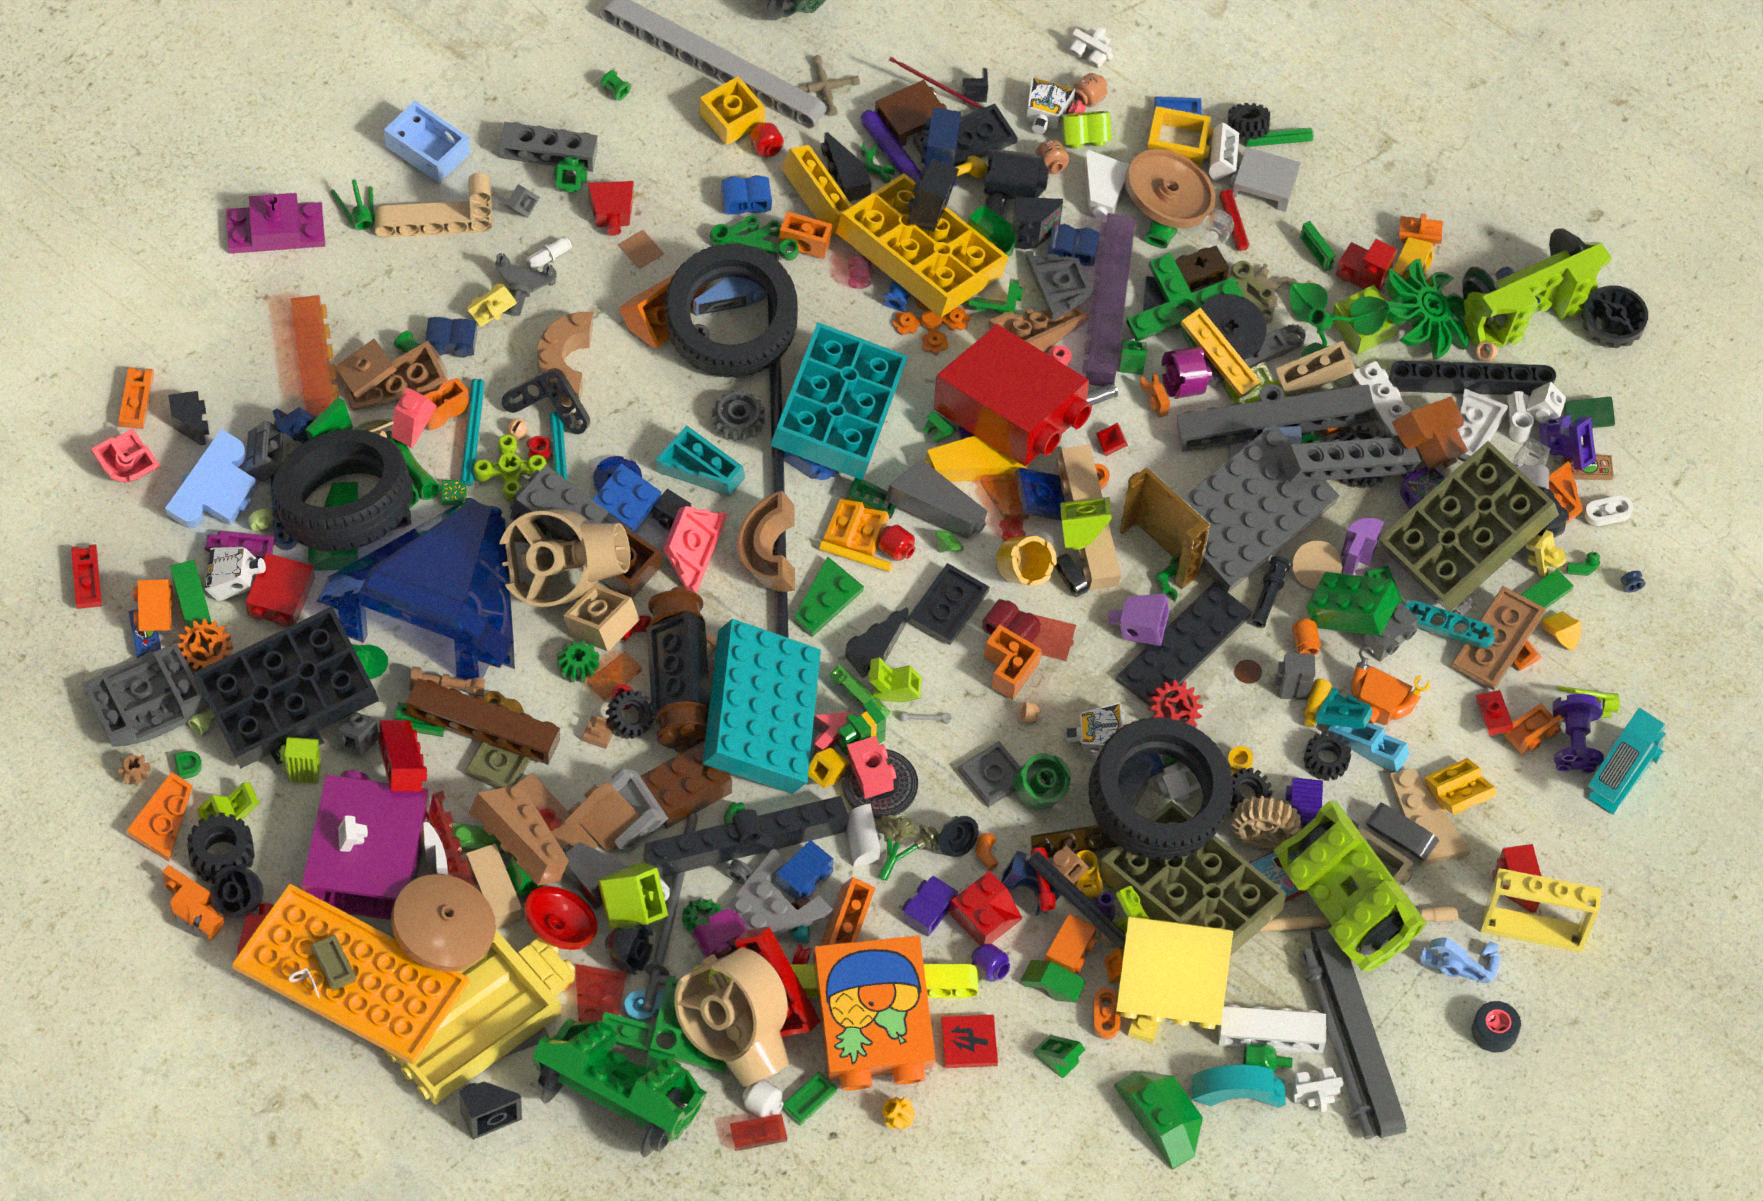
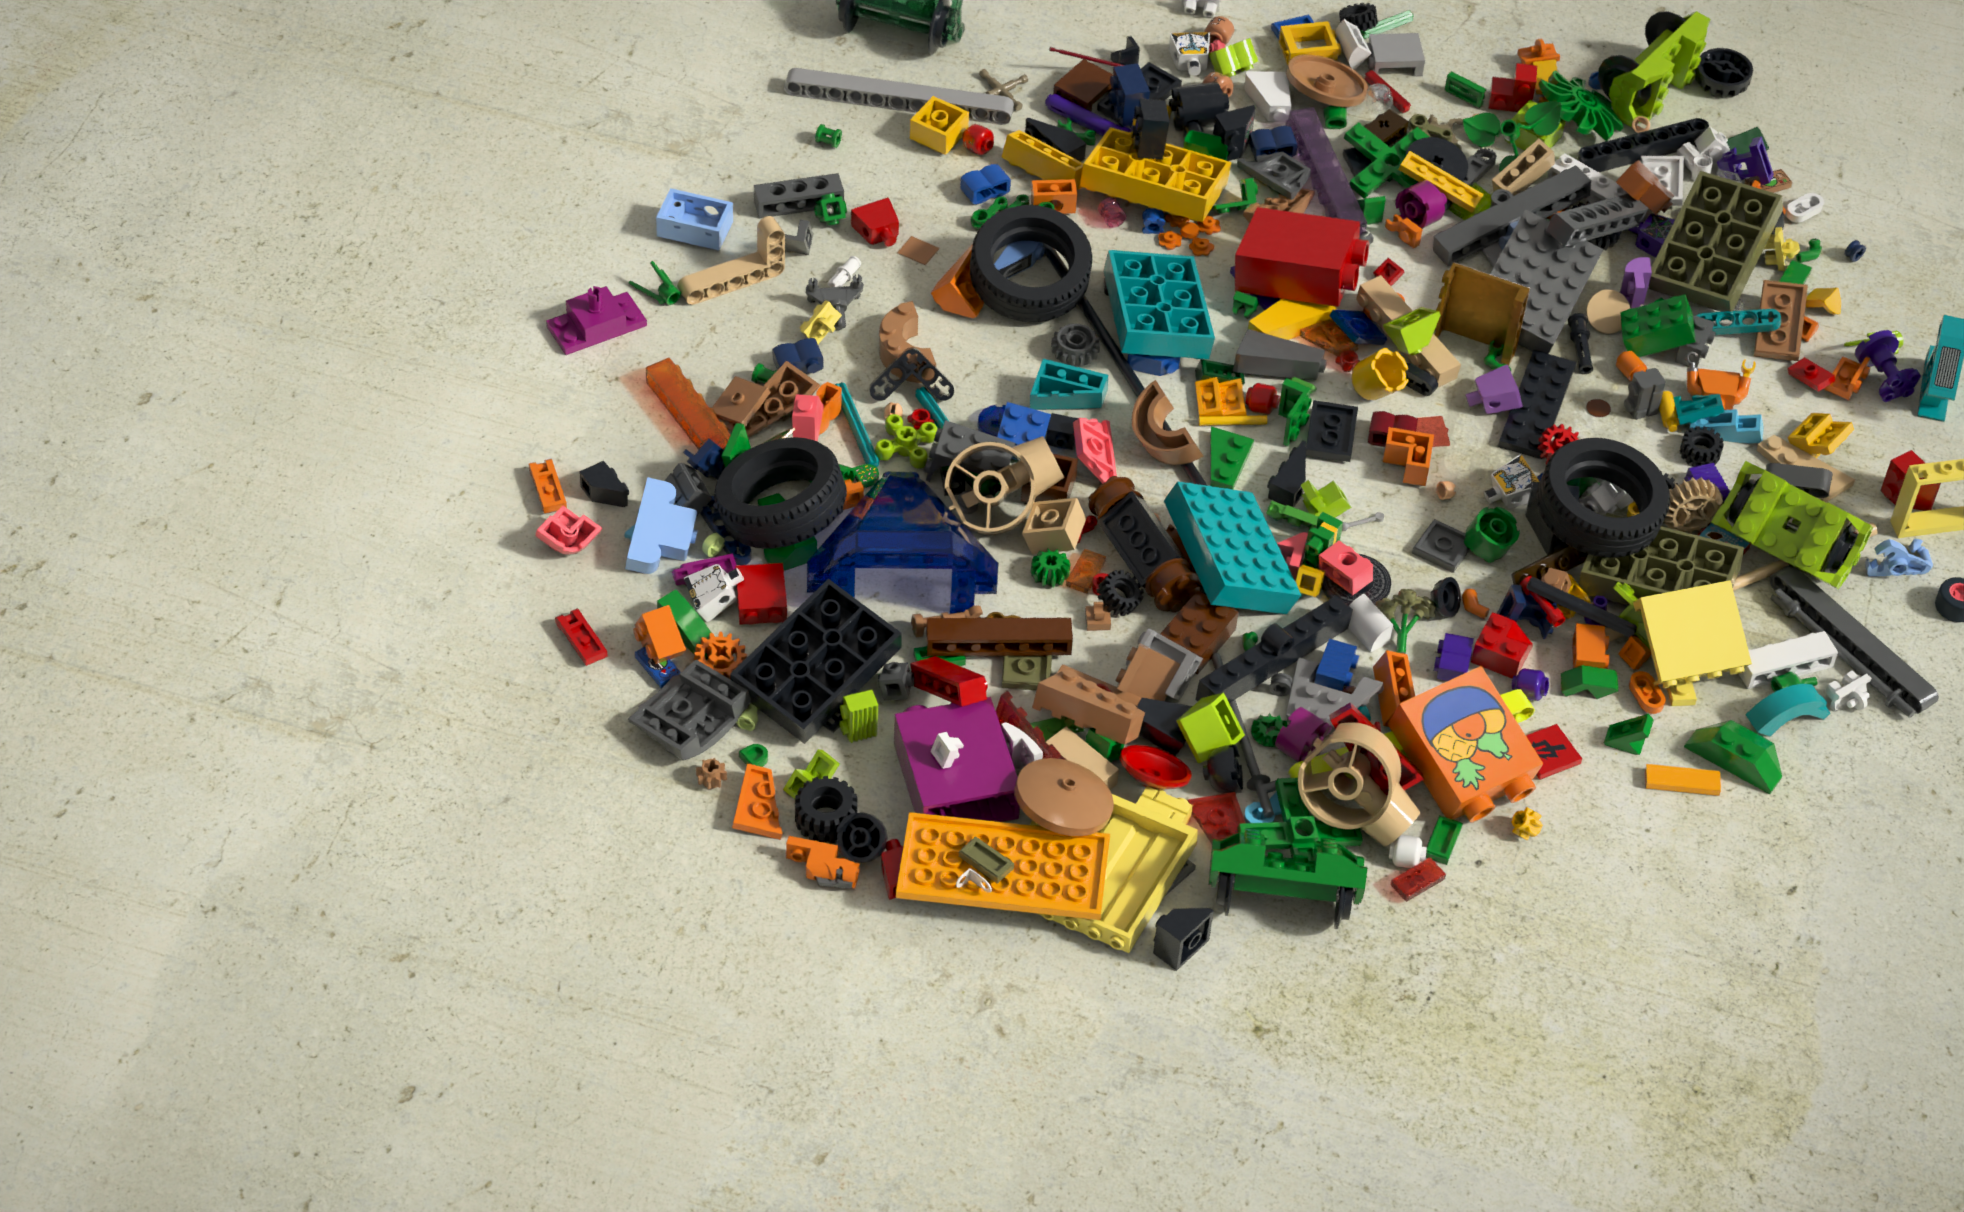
camera: 20 degrees left, 10 degrees down
none -> orange tile [843,479,864,510]
none -> green bracket [1278,378,1312,447]
none -> light orange tile [1645,764,1721,796]

